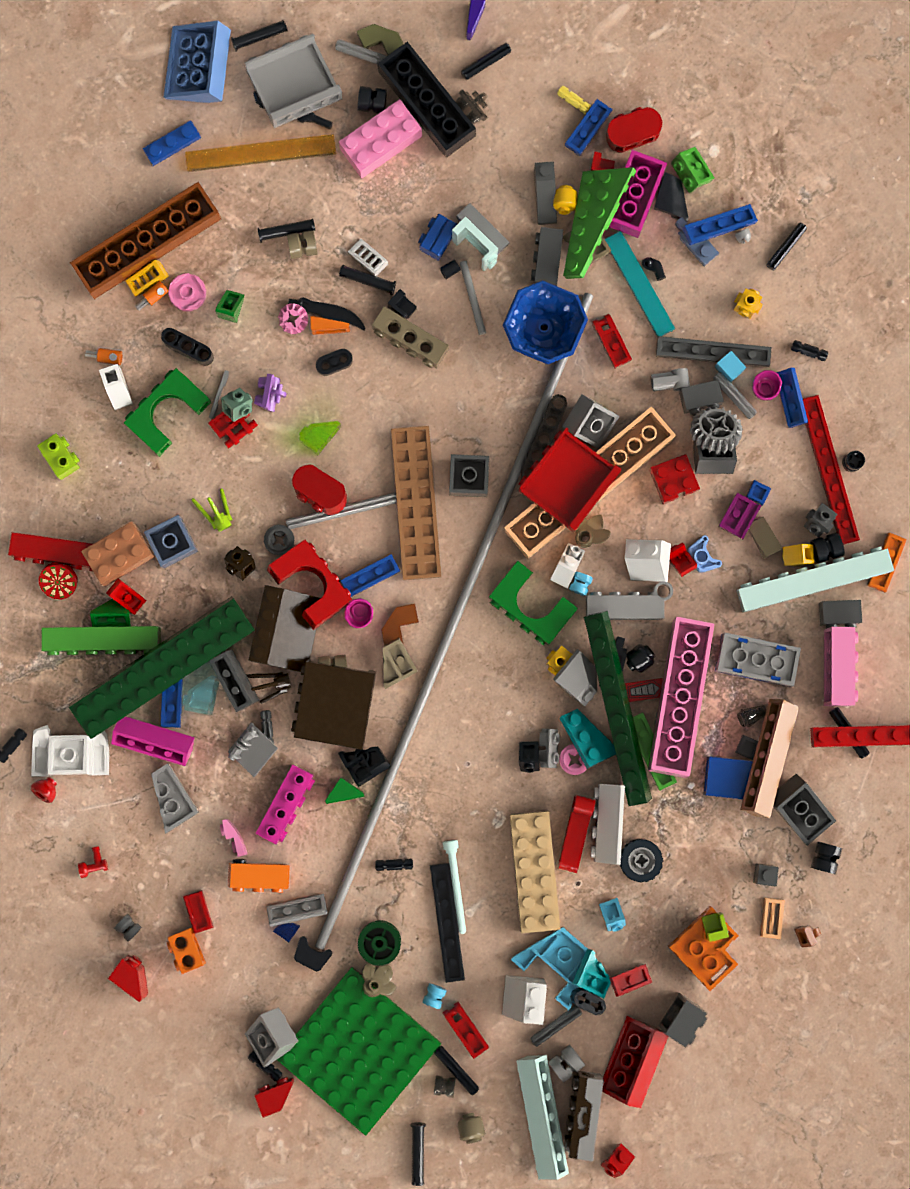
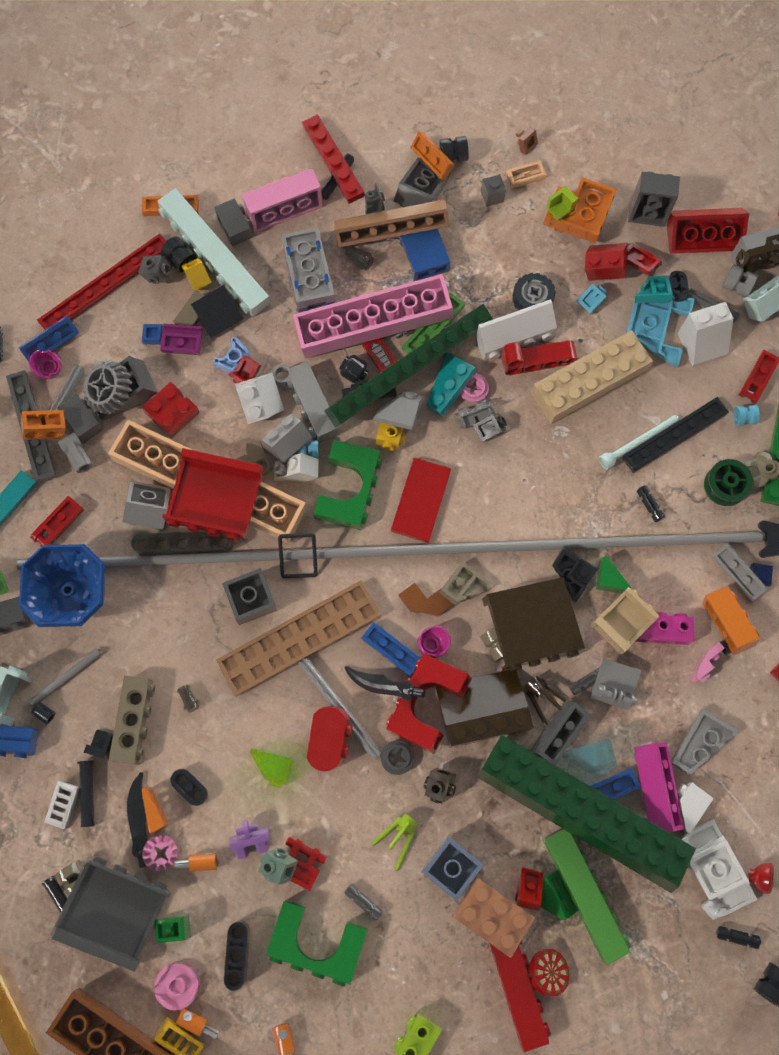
camera: 115 degrees left, 10 degrees down
white slope [99,364,133,410] -> none
light grey piece [209,370,229,419] -> none
medium azure panel [715,351,746,382] -> none
dark grey tile [735,735,758,760] -> none
black wheel [842,451,865,472] -> none
none -> orange brick [21,410,66,440]
none -> dark grey panel [50,856,171,972]
none -> orange piece [175,853,217,872]
none -> clear smoke pin [177,684,200,713]
none -> black tile [190,285,244,338]
none -> light grey slope [262,414,312,463]
none -> black piece [278,533,318,578]
none -> black sword [344,666,425,700]
none -> dark grey axle [345,884,383,920]
none -> dark grey hinge [365,183,385,214]
none -> red tile [391,458,451,543]
none -> orange tile [410,131,455,180]
none -> red slope [585,243,628,281]
none -> tan panel [591,587,659,655]
none -> white slope [677,783,714,834]

